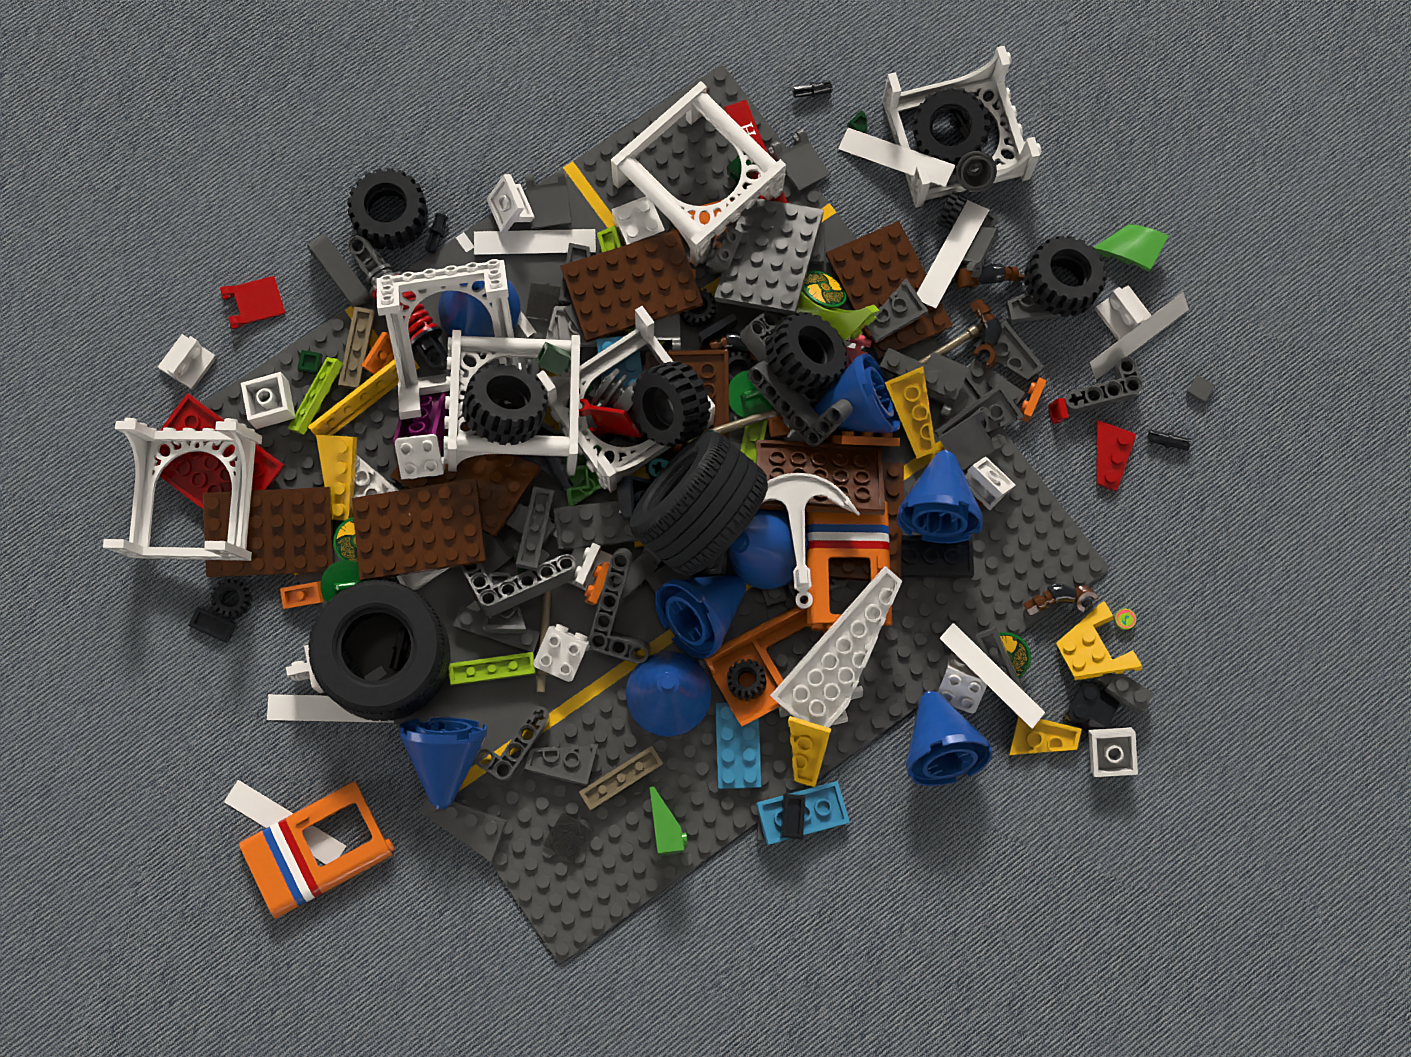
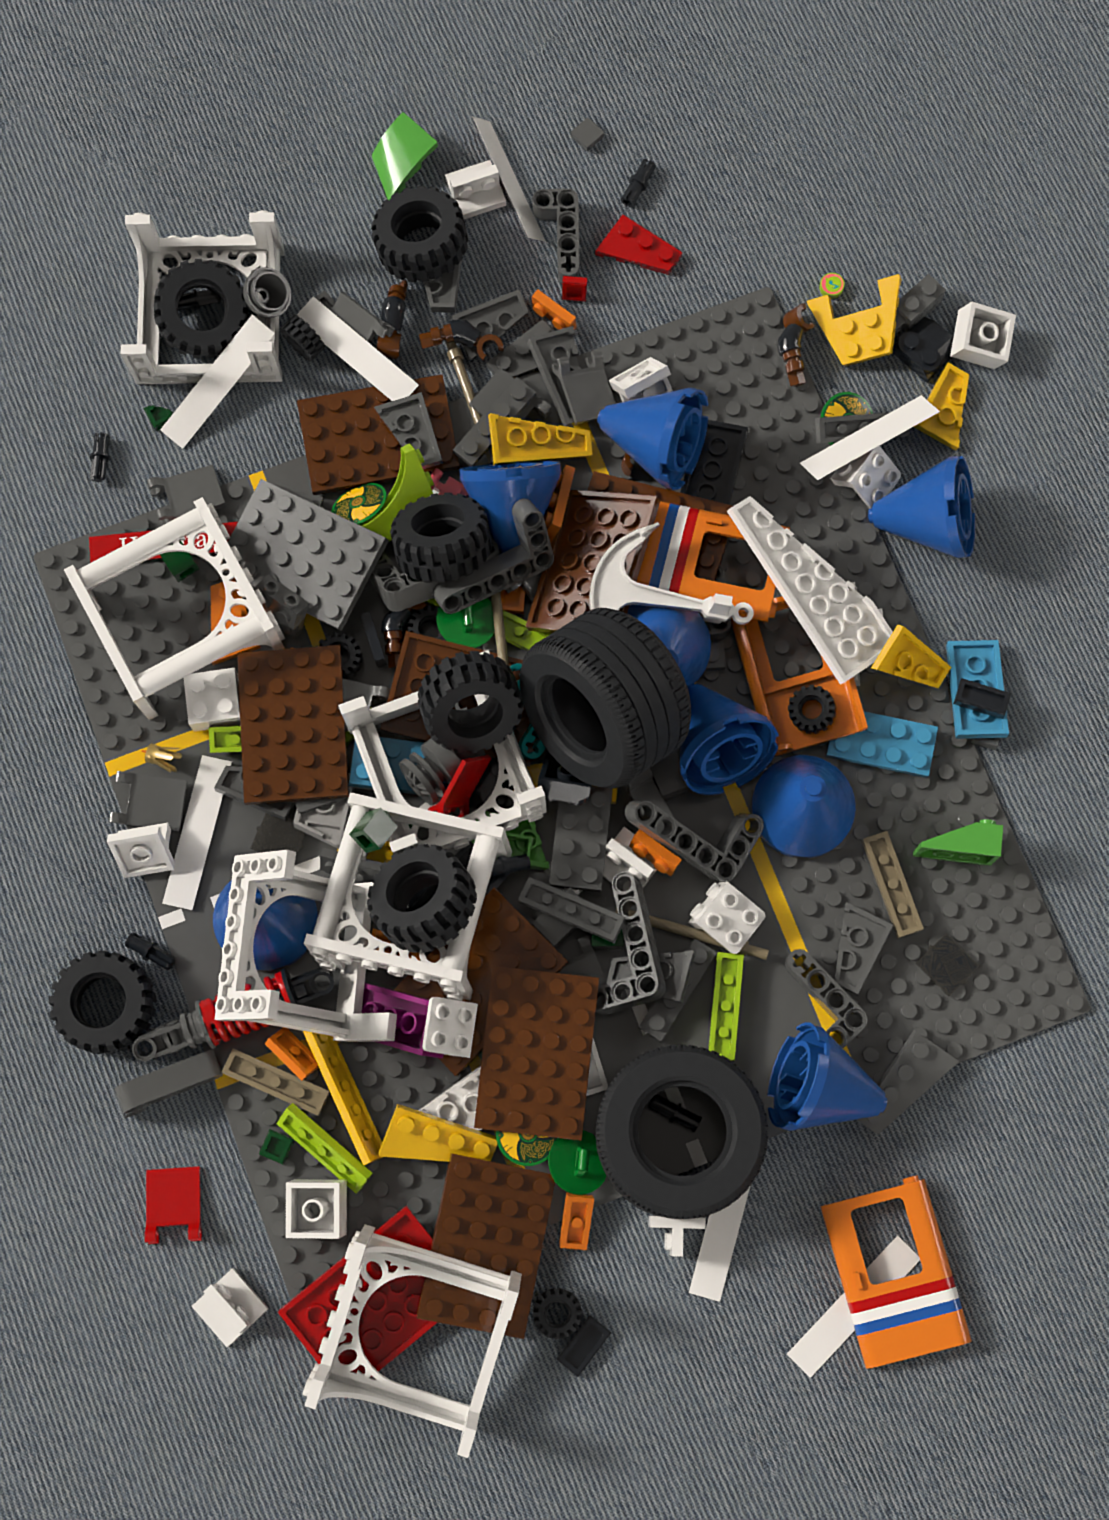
camera: 70 degrees left, 0 degrees up
none -> pearl gold piece [142,743,182,773]

